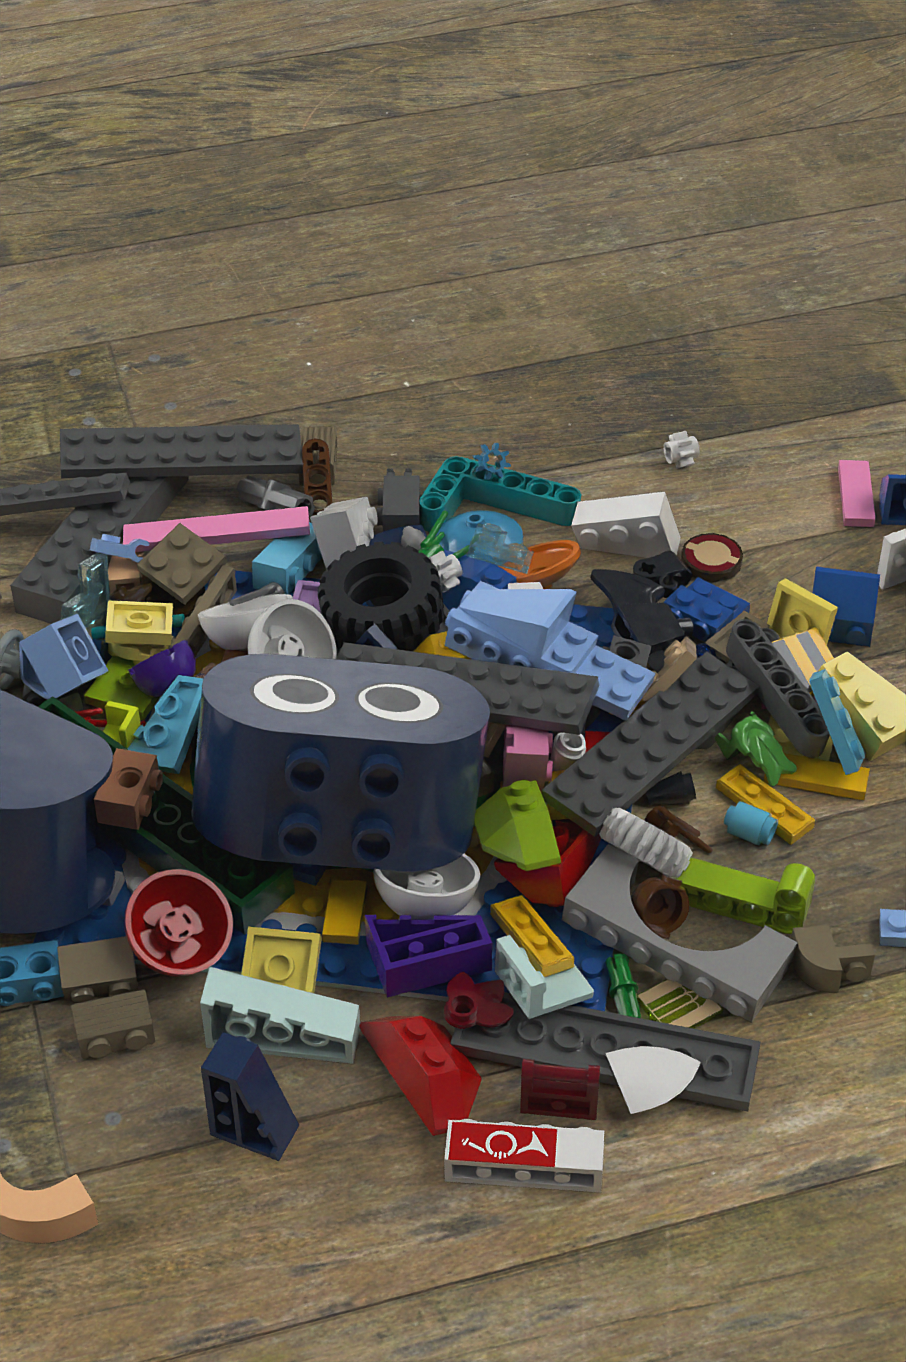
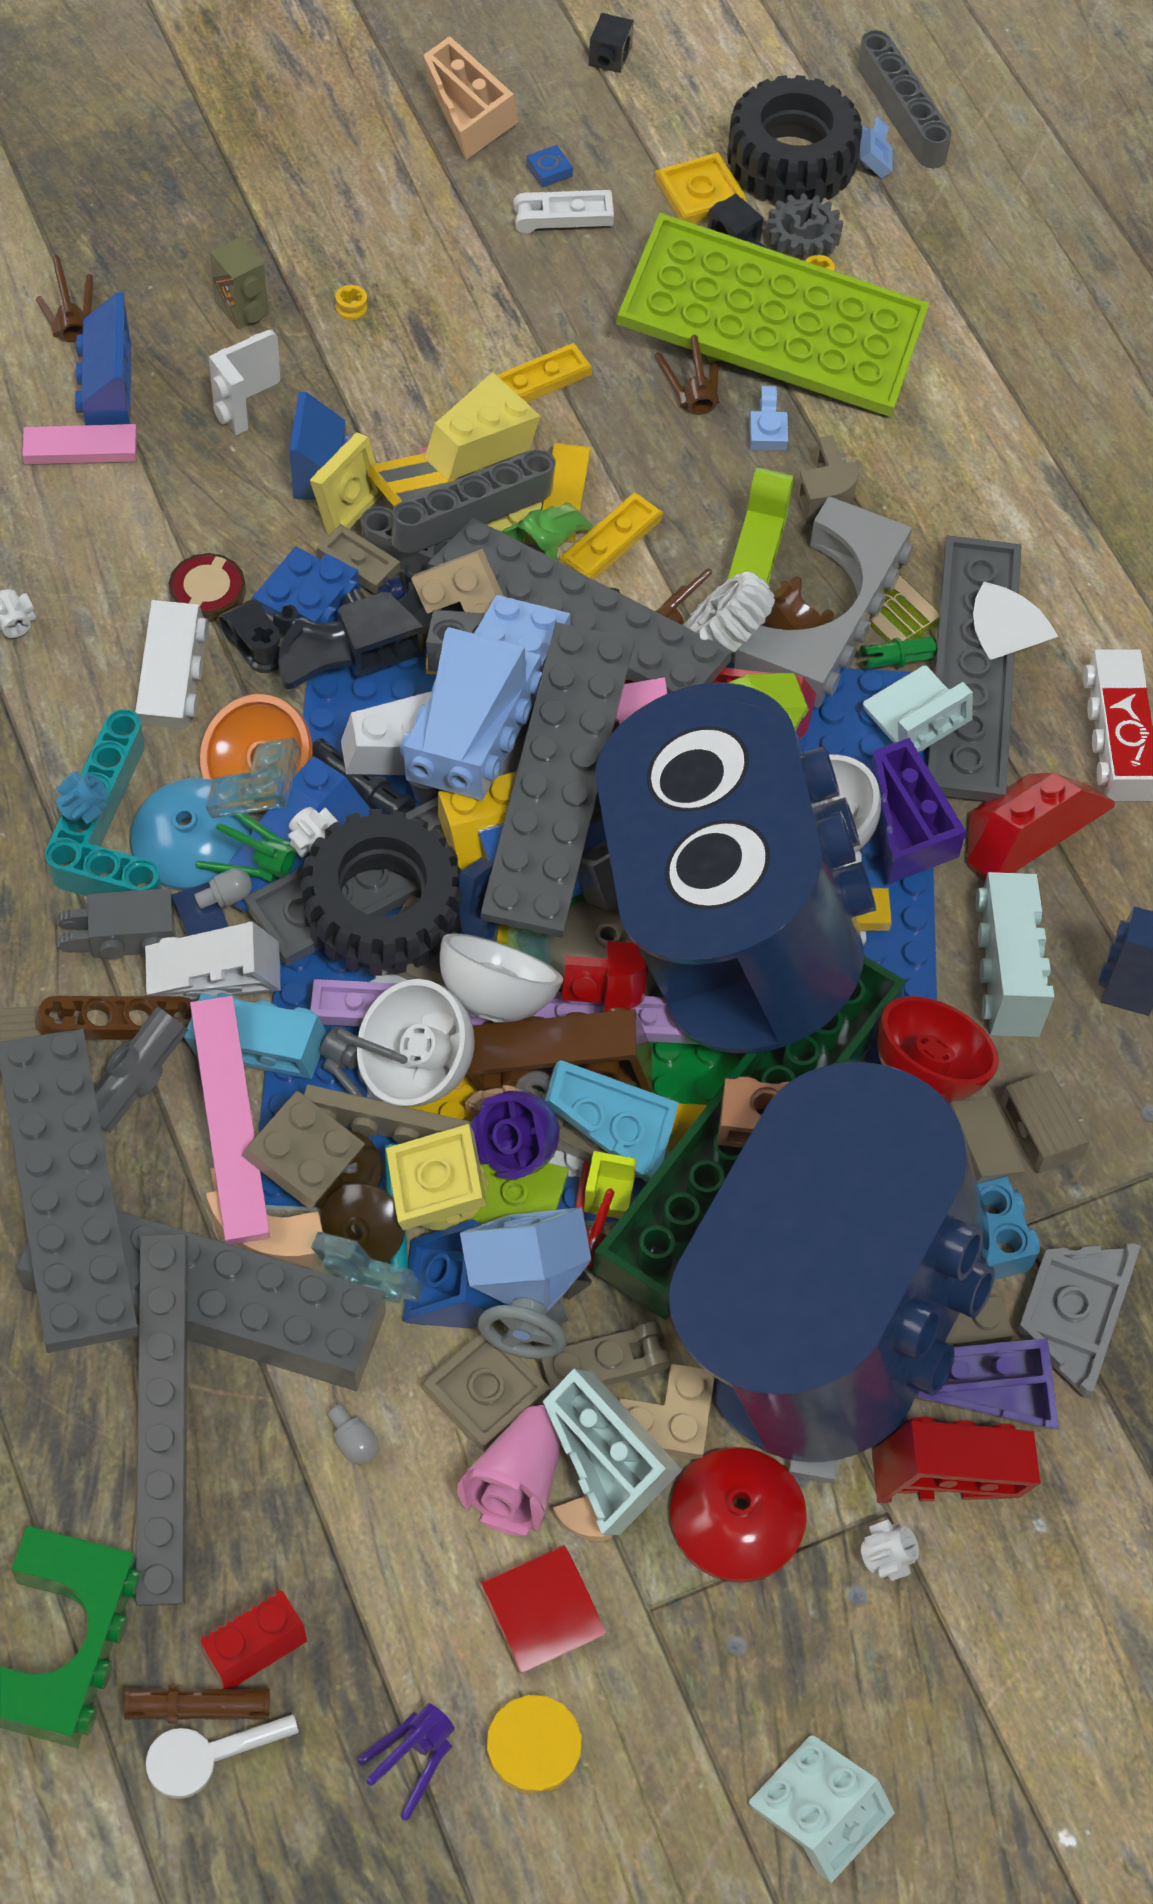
camera: 100 degrees left, 15 degrees up
light blue plate [90,534,149,563] -> none
light yellow plate [241,927,322,993] -> none
dark red plate [444,972,514,1029] -> none
yellow tile [490,895,574,977] -> none
dark red plate [520,1059,600,1120] -> none
medium azure brick [724,801,778,845] -> none
medium azure wing [809,669,866,775] -> none

